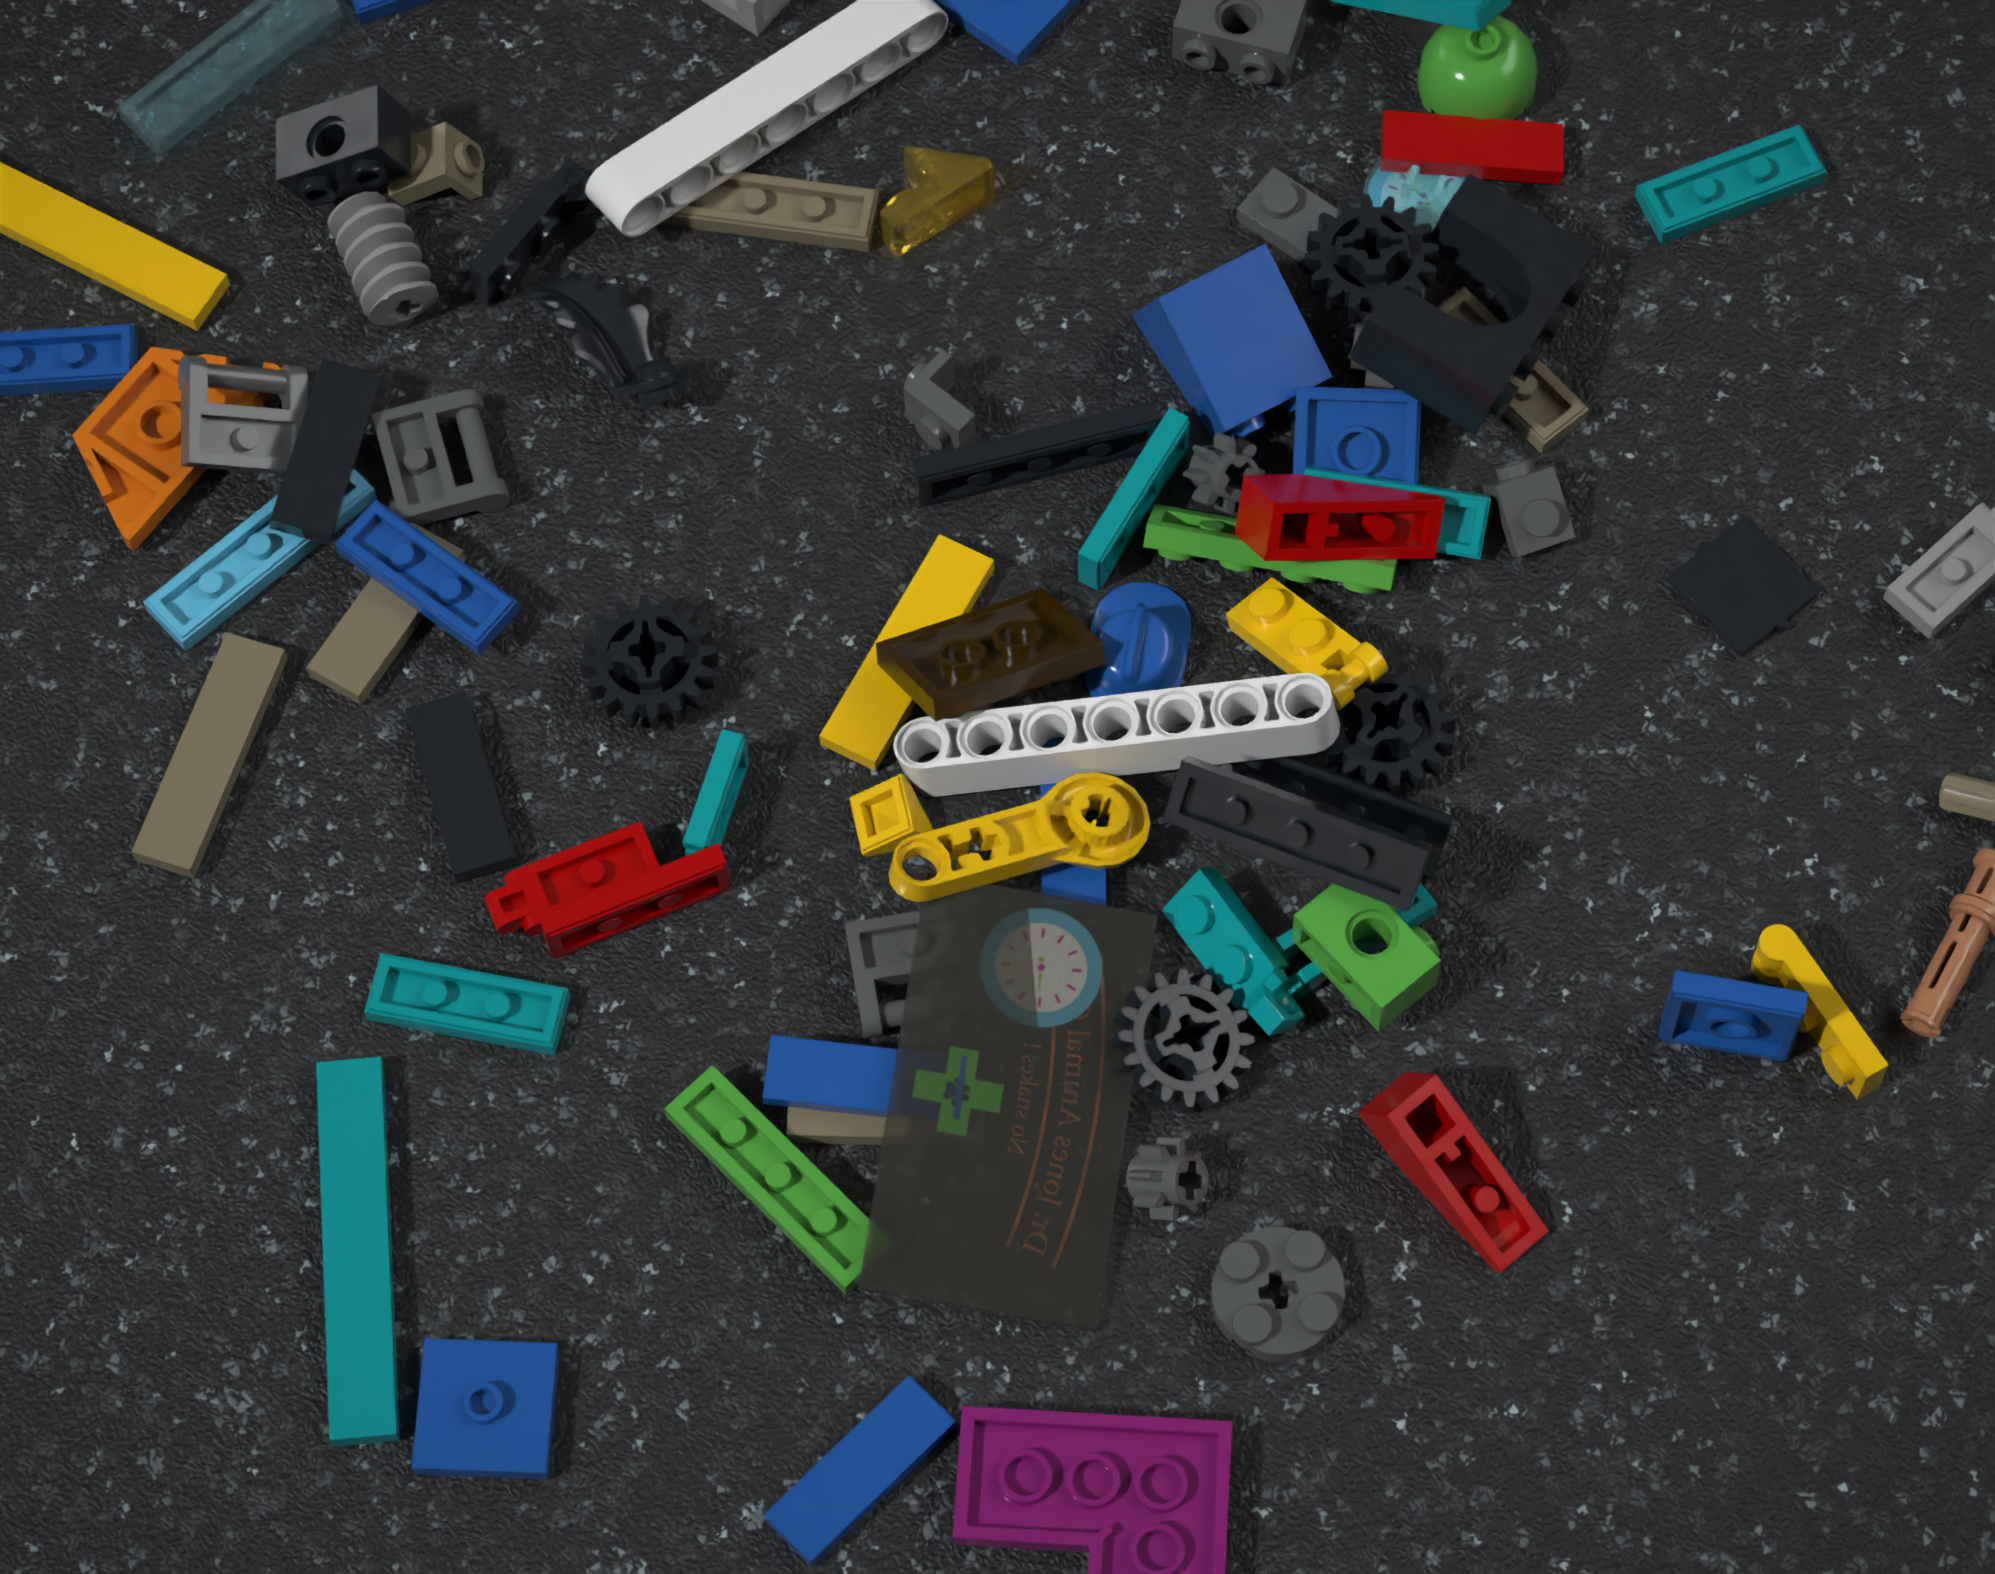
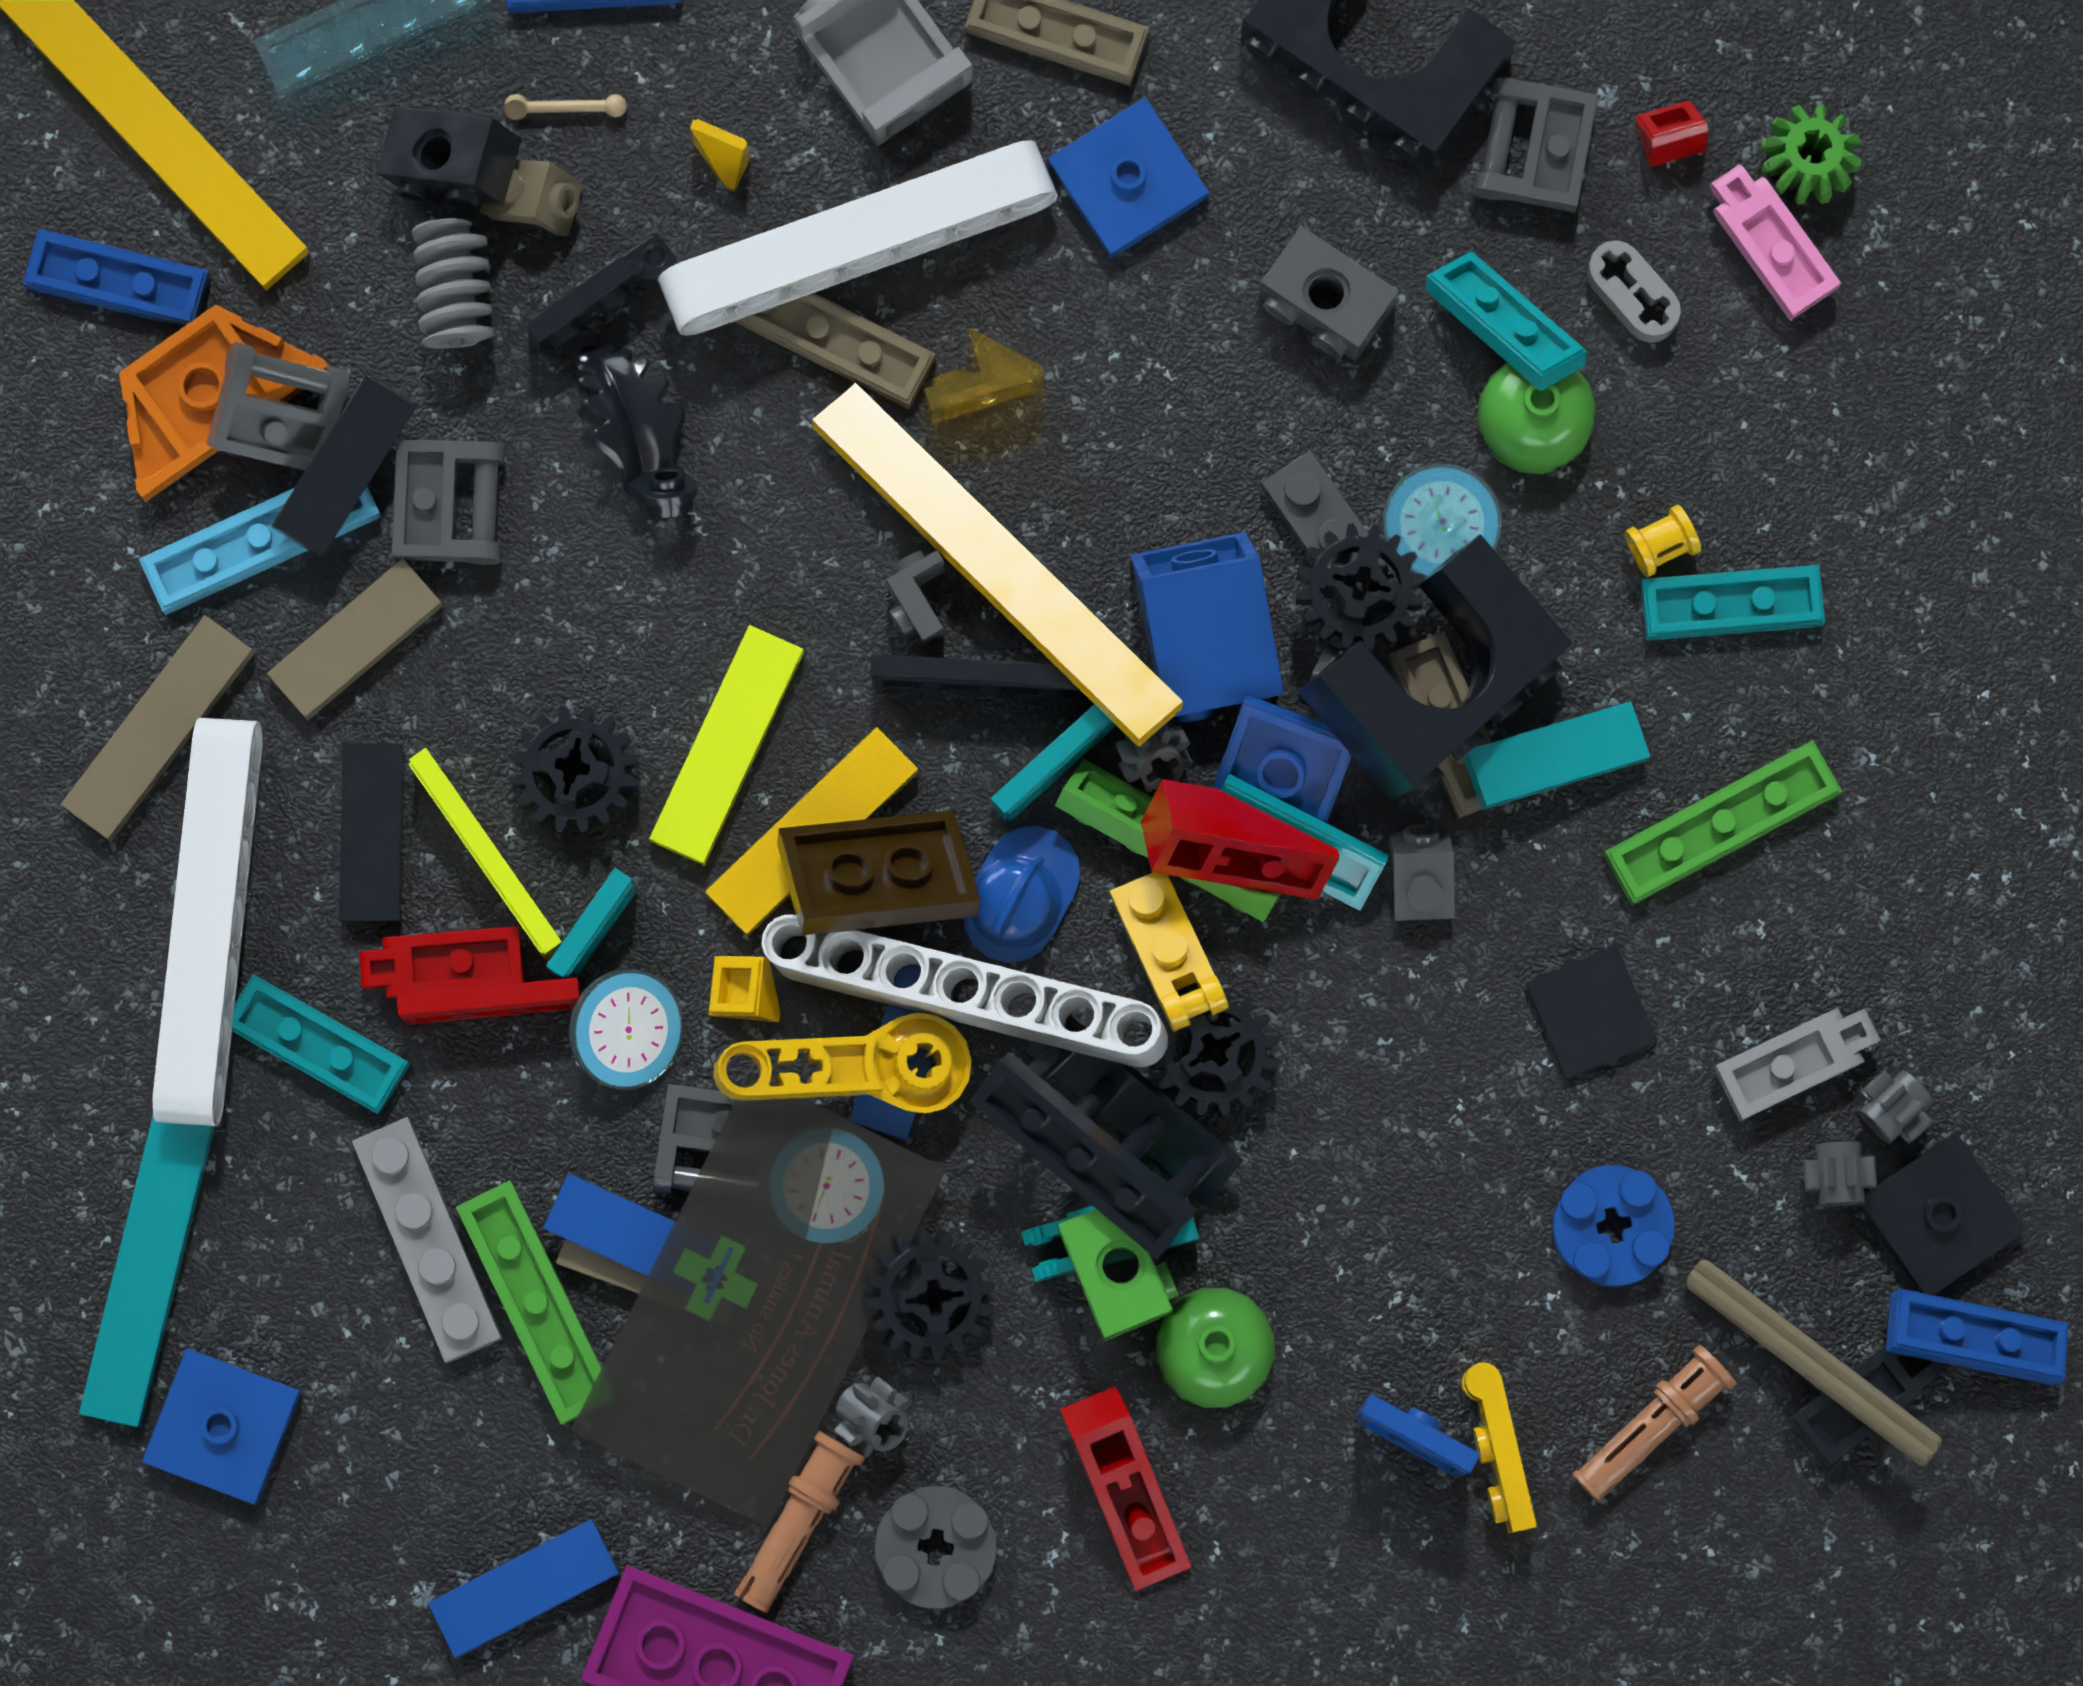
camera: 15 degrees right, 15 degrees up
blue tile [335,499,520,656] -> none
teal hinge [1161,867,1306,1036] -> none
red tile [1380,110,1563,185] -> none
none -> white beam [153,718,262,1126]
none -> light grey plate [352,1117,503,1364]
none -> neon yellow tile [408,748,562,961]
none -> tan hinge [504,94,627,120]
none -> piece [569,969,683,1089]
none -> neon yellow tile [649,625,804,866]
none -> yellow slope [690,119,750,192]
none -> nougat pin [734,1431,866,1613]
none -> tile [812,383,1183,747]
none -> bright green cylinder [1155,1288,1275,1408]
none -> teal tile [1463,701,1651,810]
none -> blue plate [1552,1165,1674,1287]
none -> bright green tile [1603,740,1842,906]
none -> yellow bush [1624,504,1701,578]

